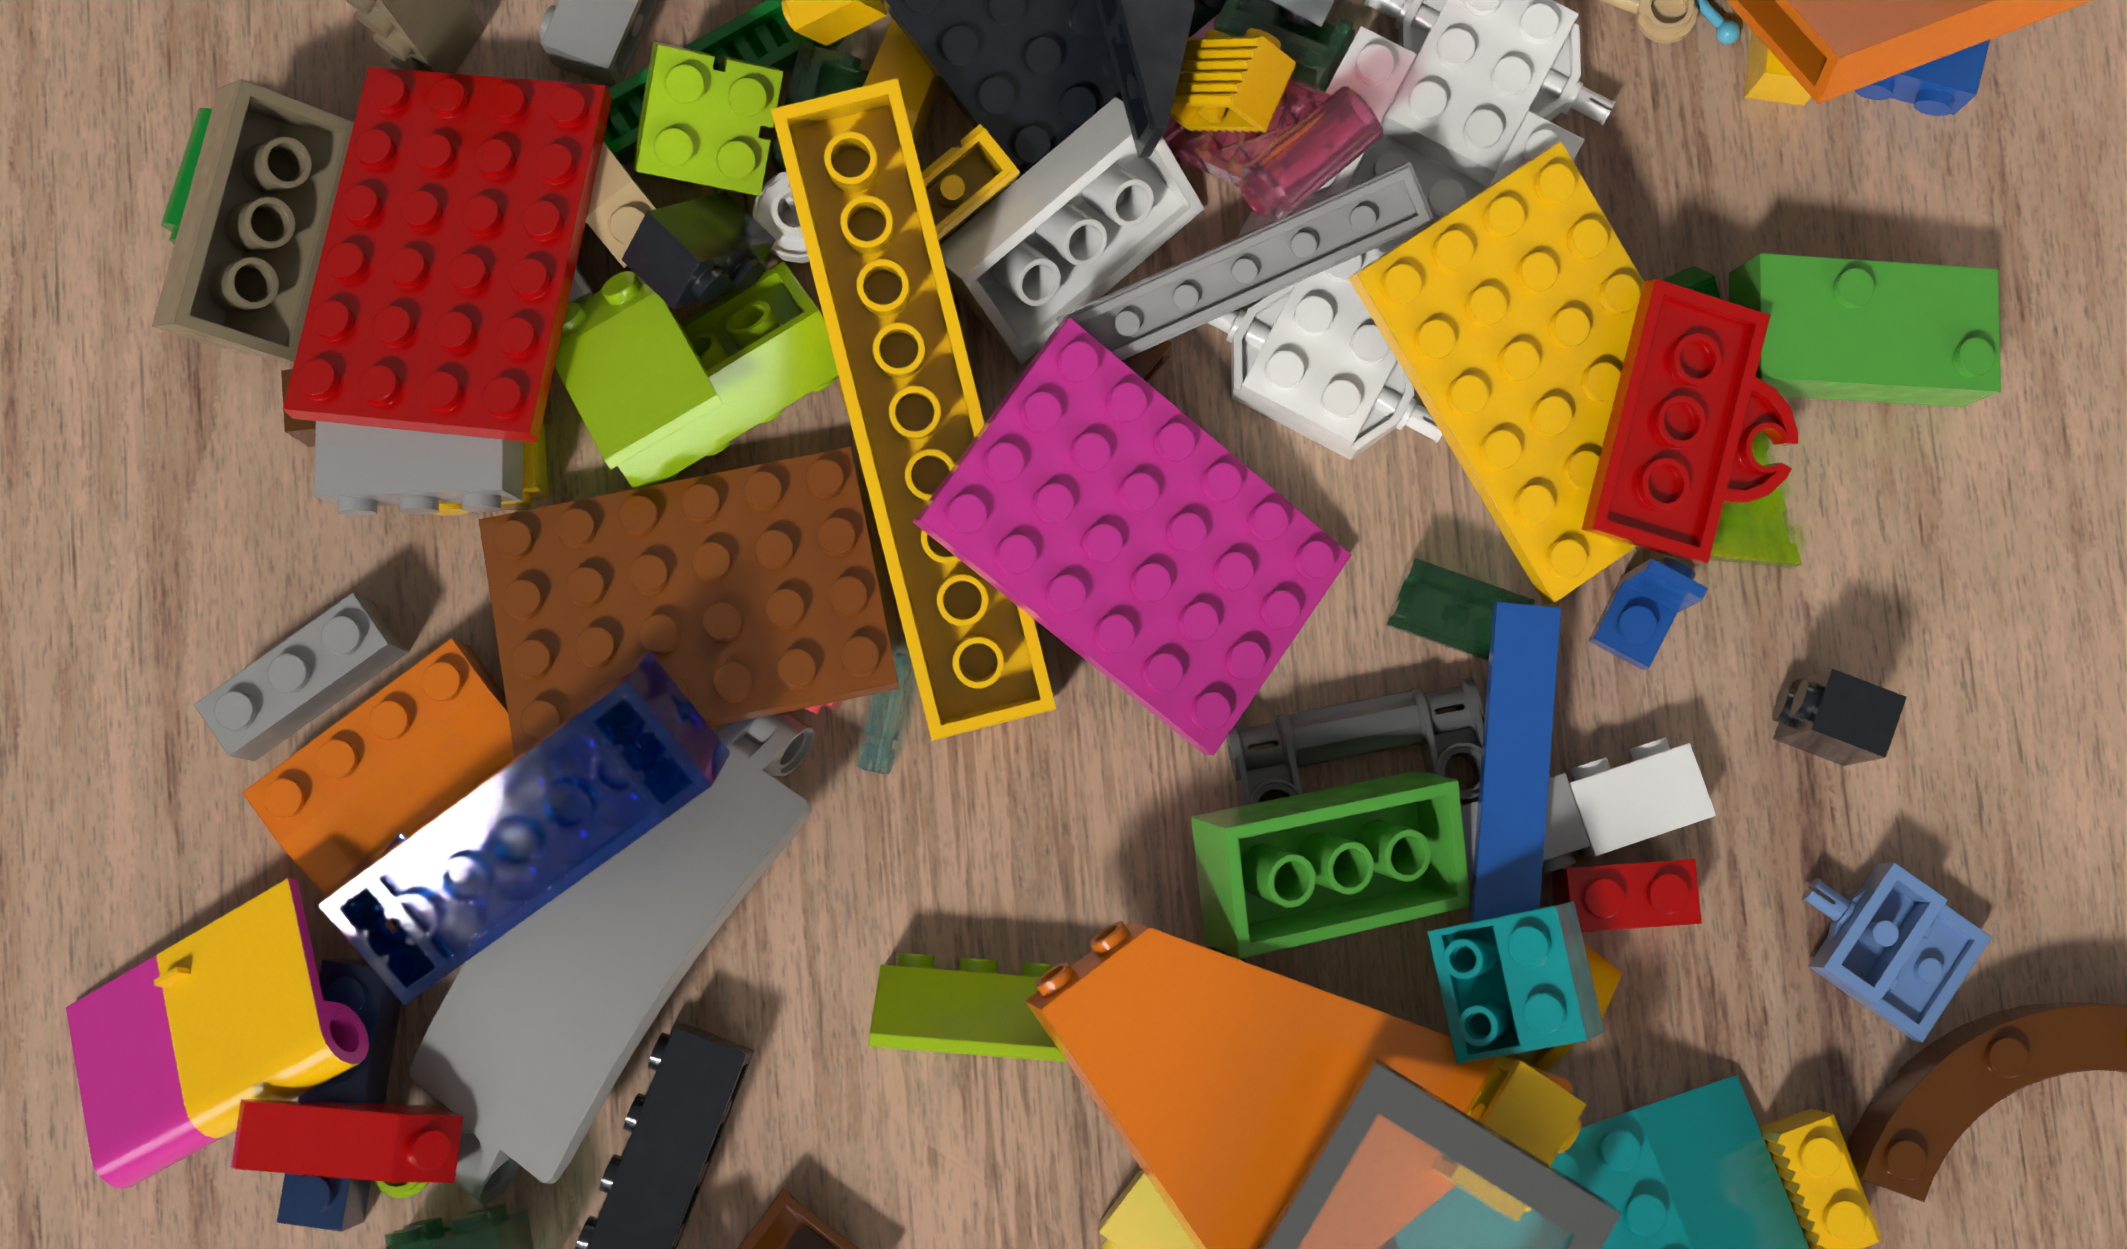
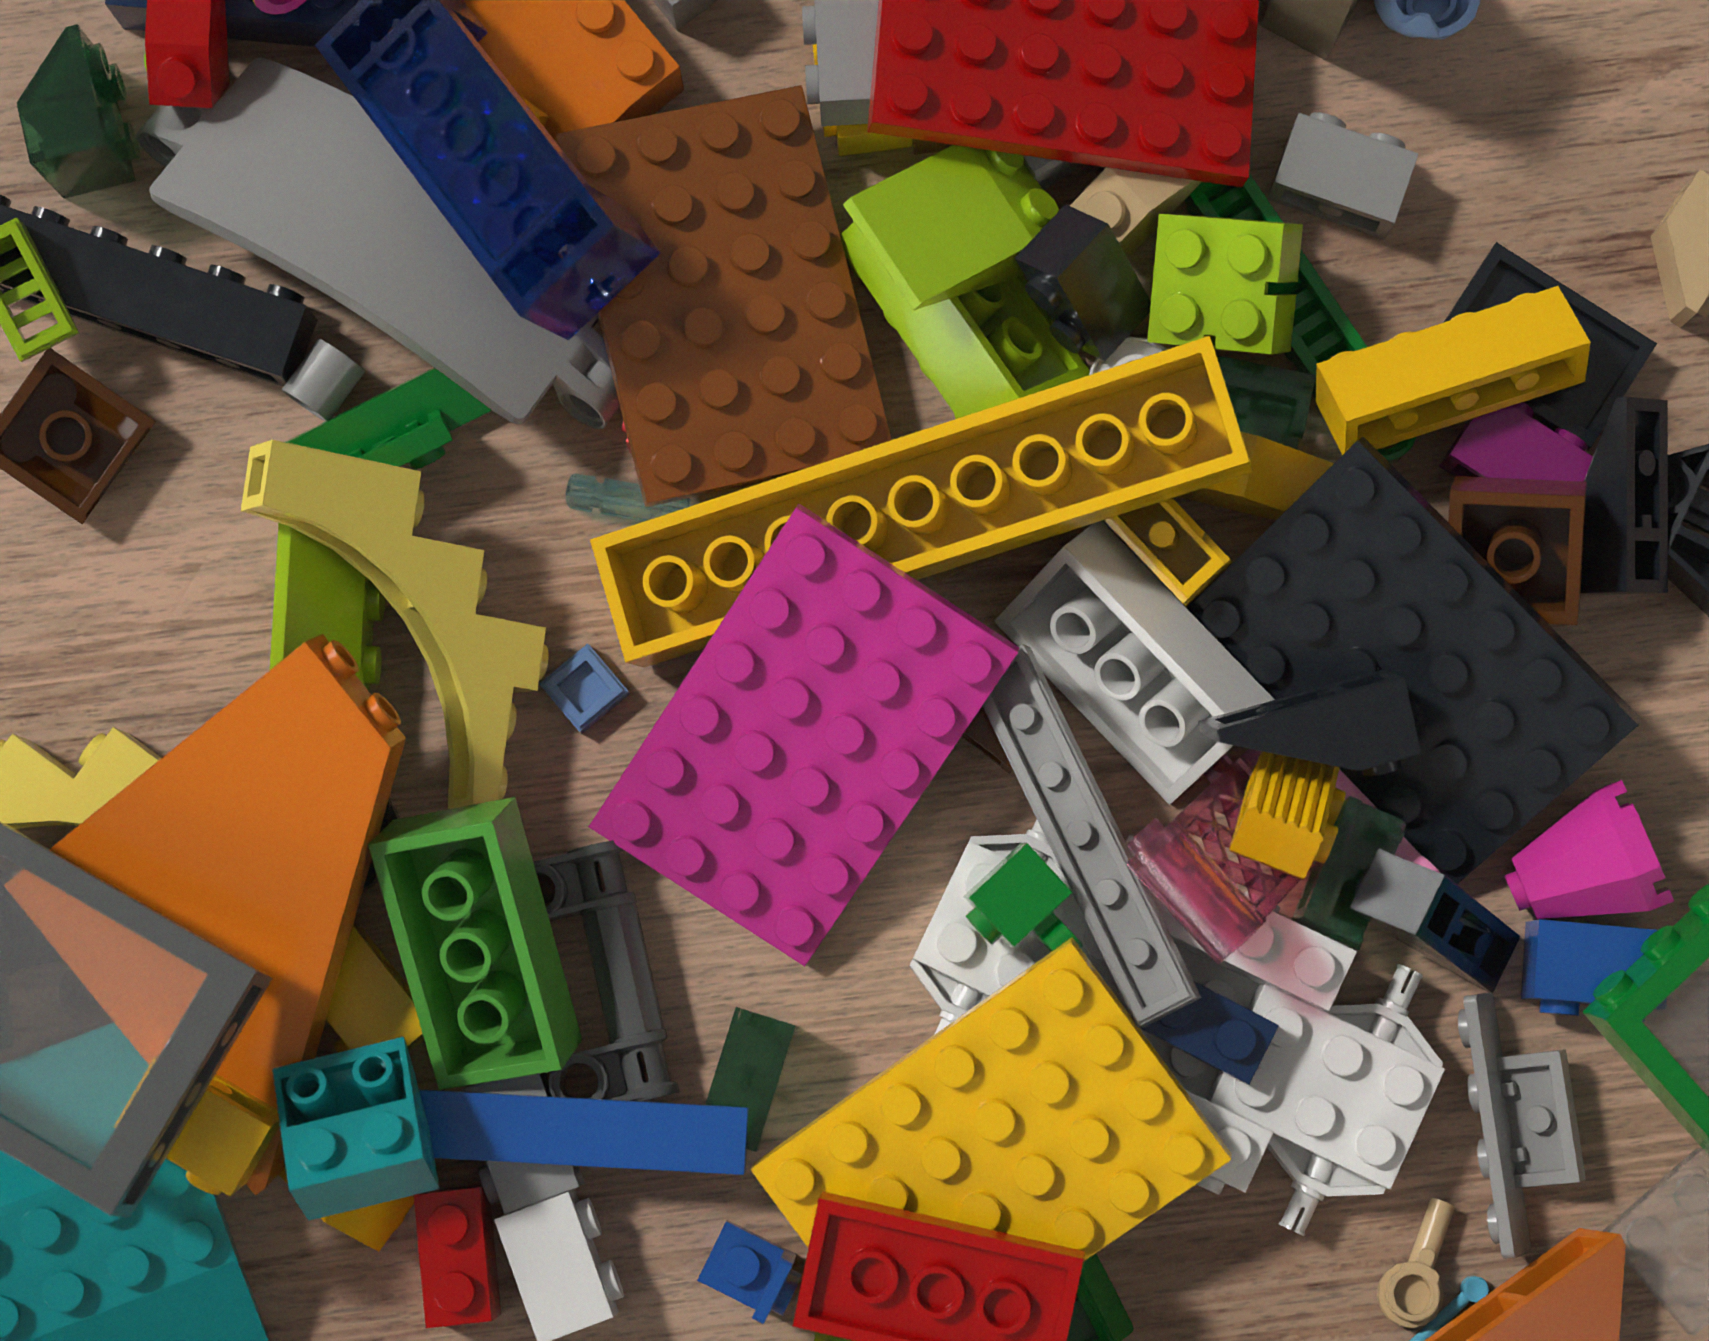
camera: 90 degrees right, 0 degrees up
none -> light yellow arch [241,440,549,809]
none -> light grey beam [282,338,365,421]
none -> green bracket [285,367,492,470]
none -> yellow brick [326,925,424,1052]
none -> medium blue tile [539,643,630,734]
none -> green brick [963,843,1083,952]
none -> dark blue plate [1131,980,1279,1085]

